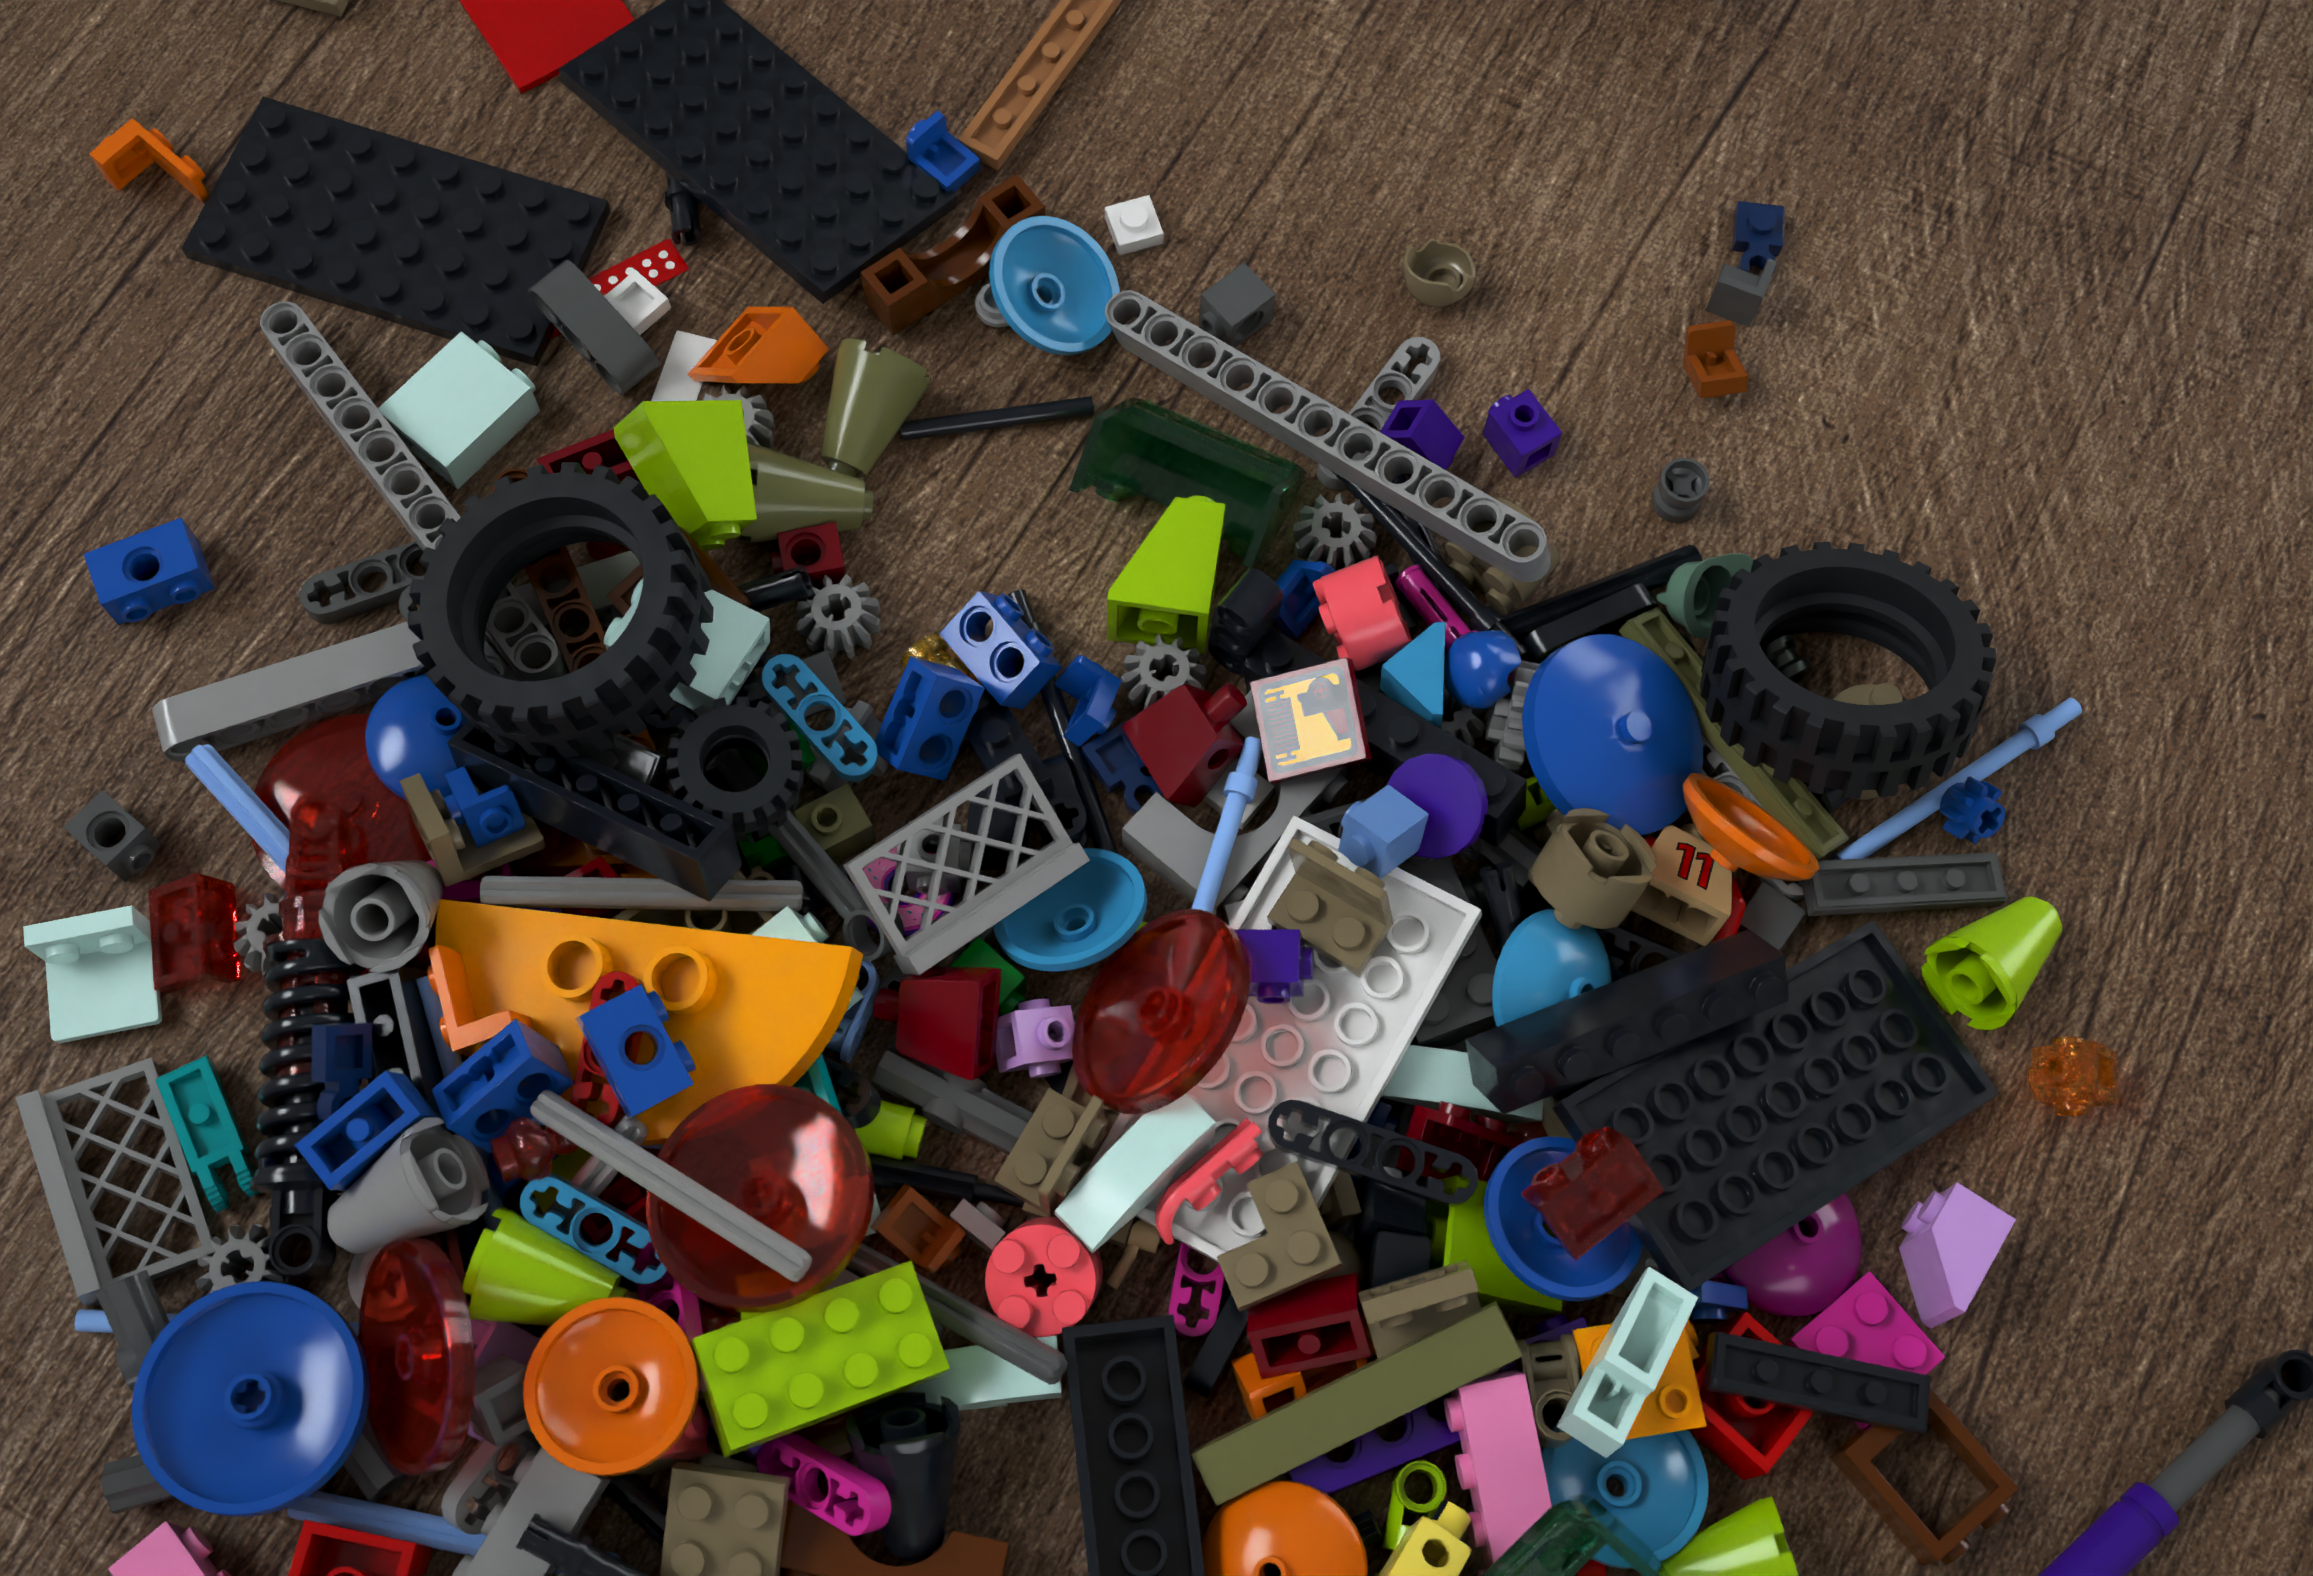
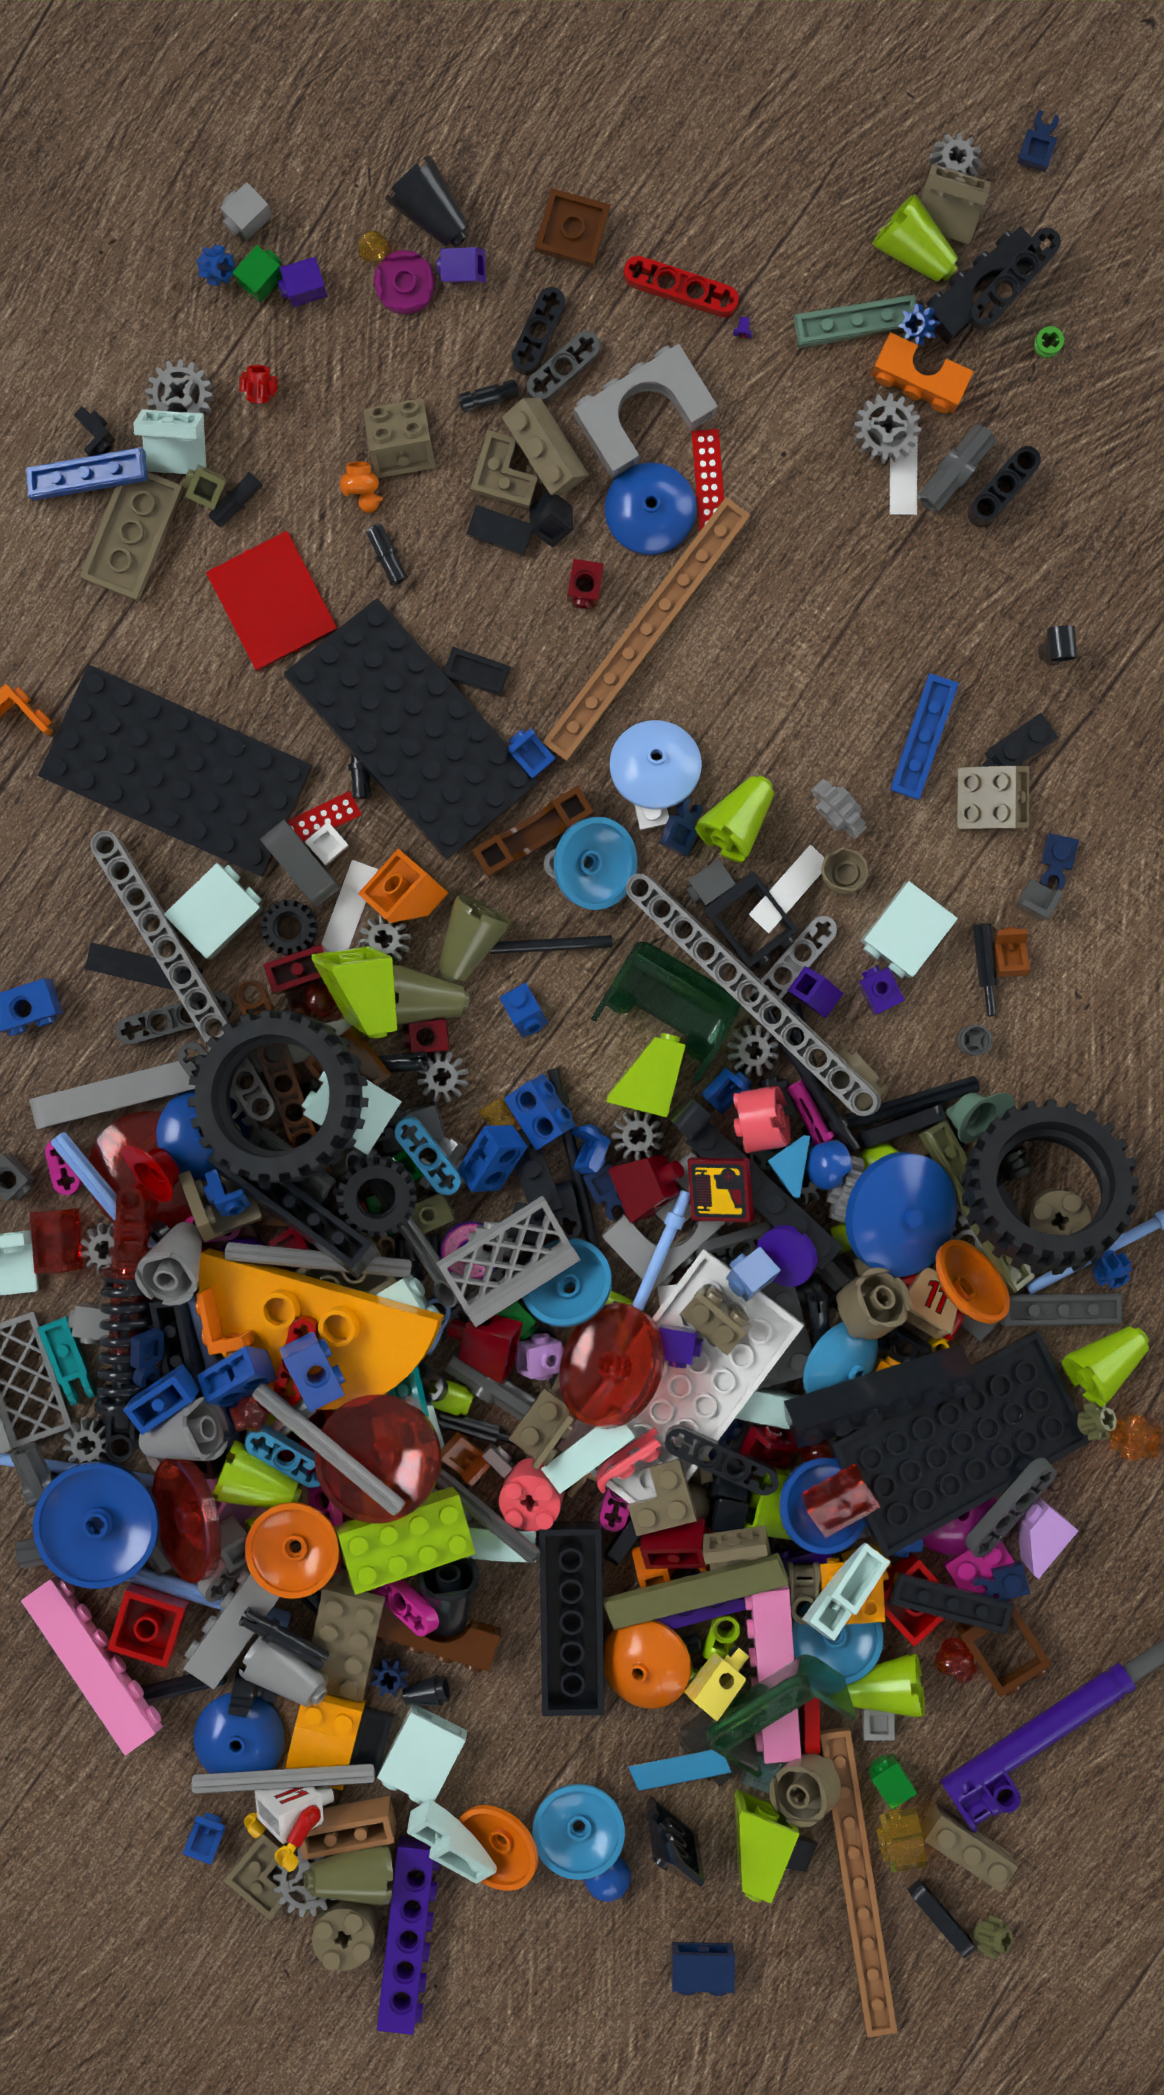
camera: 10 degrees right, 20 degrees up
none -> dark pink beam [45,1139,83,1195]
none -> light grey brick [69,1302,114,1344]
none -> black sticker [85,942,204,990]
none -> red piece [122,1146,180,1203]
none -> black tyre [261,899,319,955]
none -> black tile [444,647,511,697]
none -> blue bracket [499,982,548,1038]
none -> light blue dish [610,720,702,809]
none -> dark blue plate [659,798,703,856]
none -> lime cone [695,776,774,863]
none -> black window [703,871,798,969]
none -> white sticker [749,844,824,933]
none -> light grey gear [811,779,867,839]
none -> light aqua brick [860,881,958,979]
none -> blue plate [889,673,959,801]
none -> clear red animal [935,1638,977,1683]
none -> dark tan bracket [957,766,1029,829]
none -> dark grey beam [965,1458,1056,1558]
none -> dark blue plate [971,1561,1030,1600]
none -> black axle [973,923,998,1017]
none -> black hinge [979,713,1058,767]
none -> olive gear [1077,1402,1117,1441]

